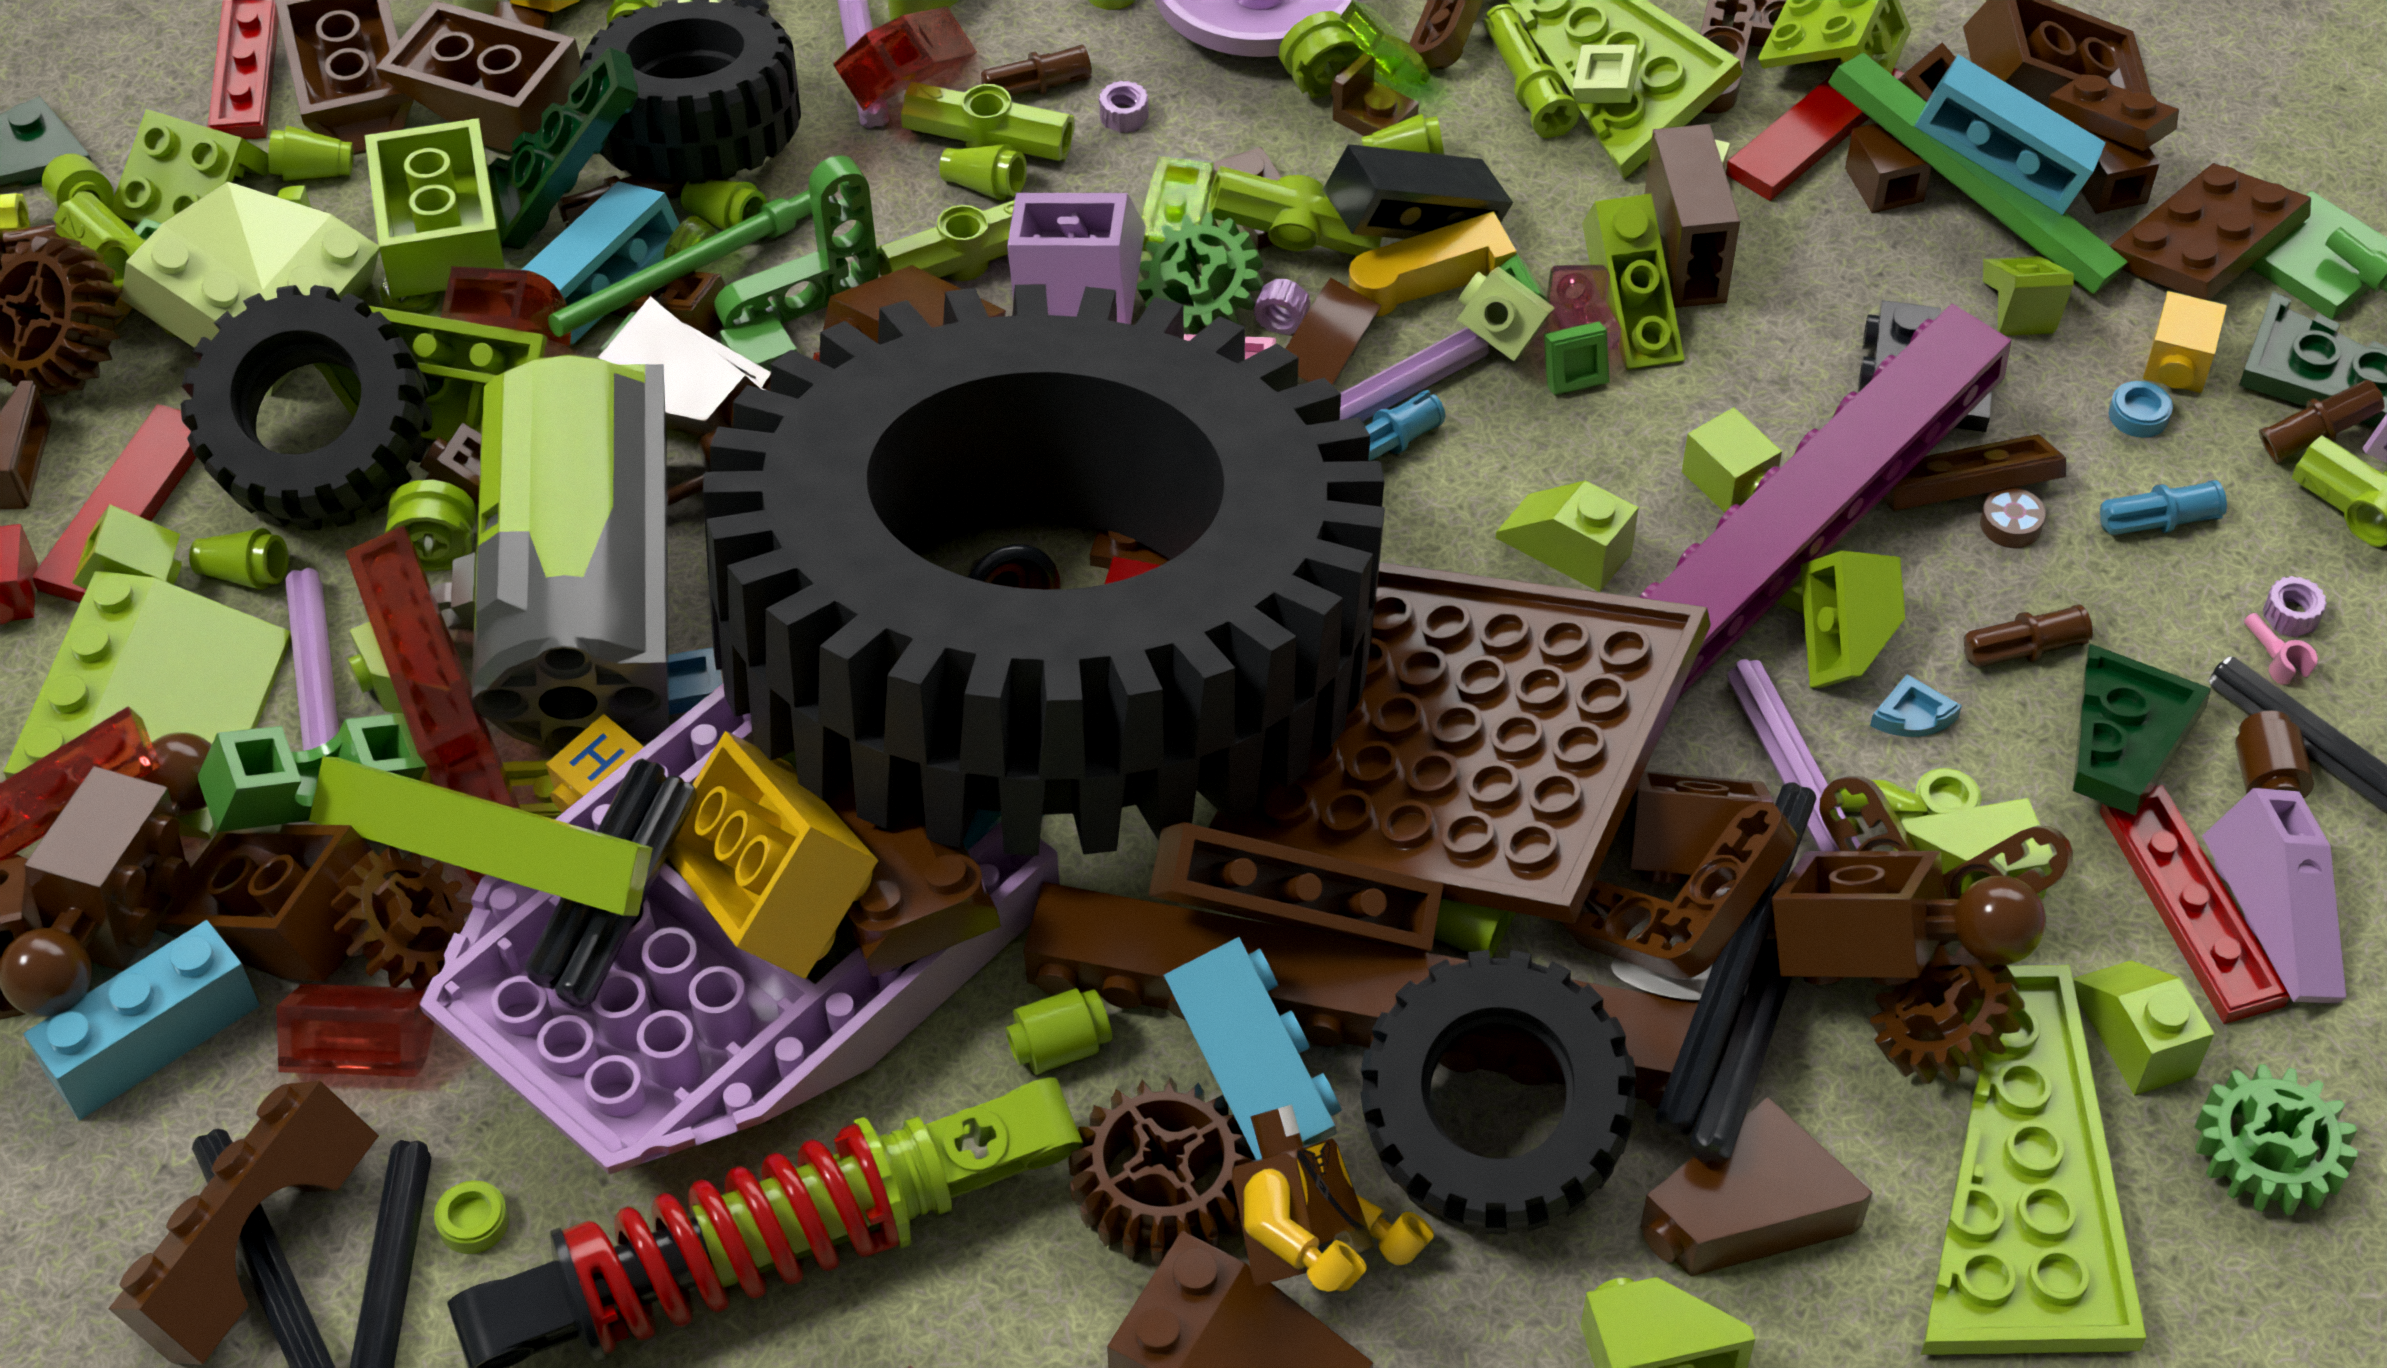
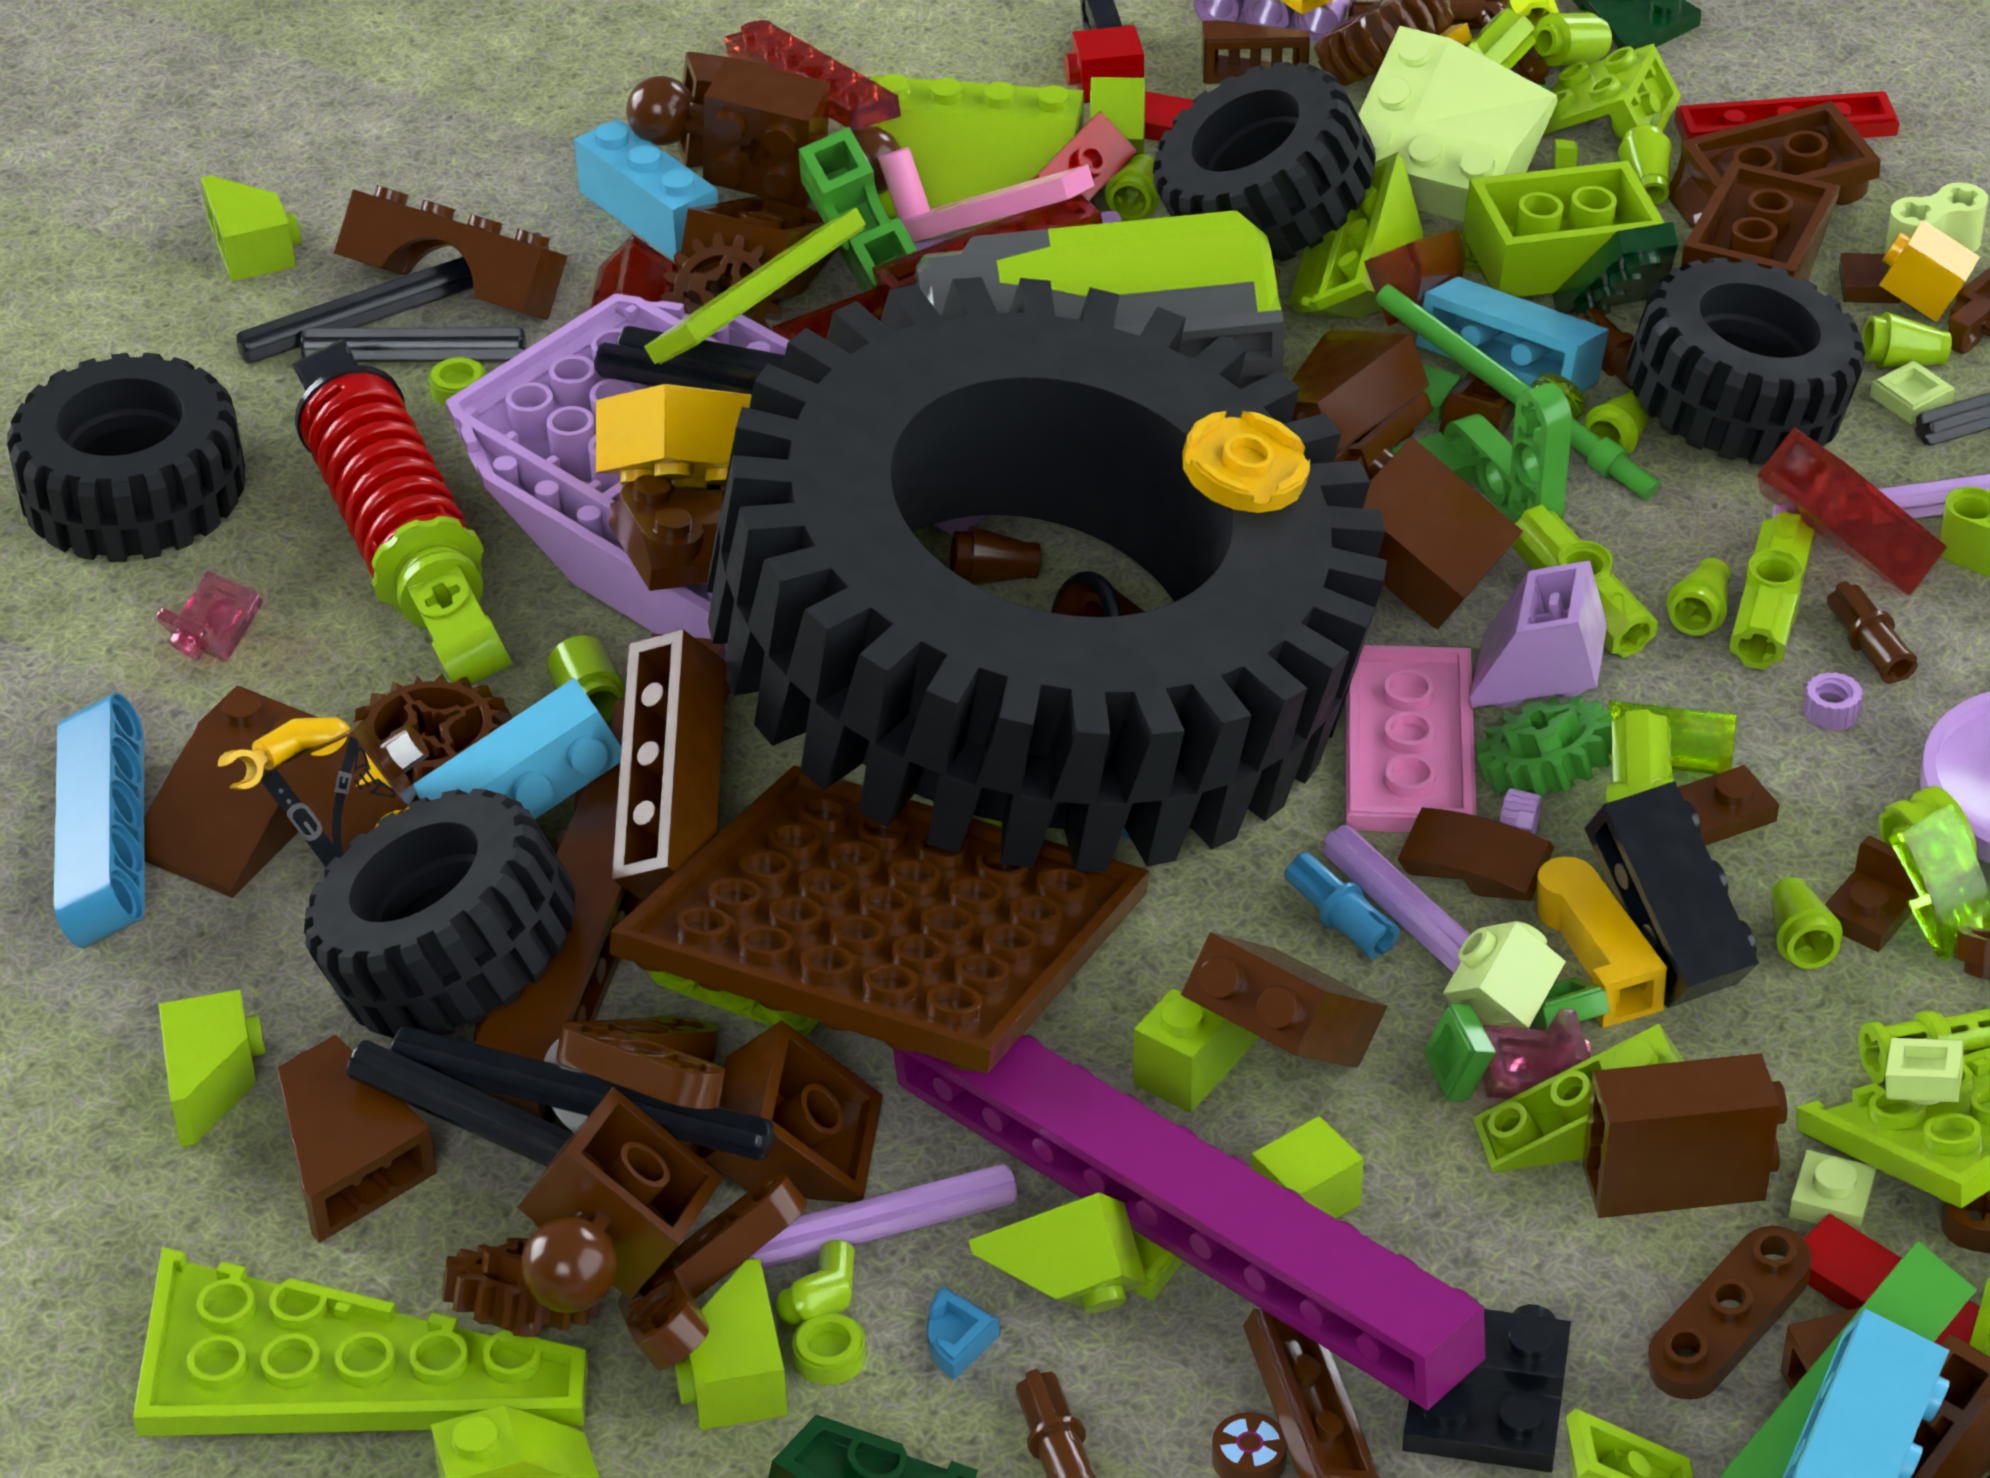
camera: 90 degrees right, 10 degrees down
none -> bright pink piece [878,147,1095,242]
none -> plate [1031,111,1137,218]
none -> reddish brown brick [1181,932,1387,1068]
none -> yellow tile [1182,411,1310,513]
none -> reddish brown plate [1648,1226,1811,1400]

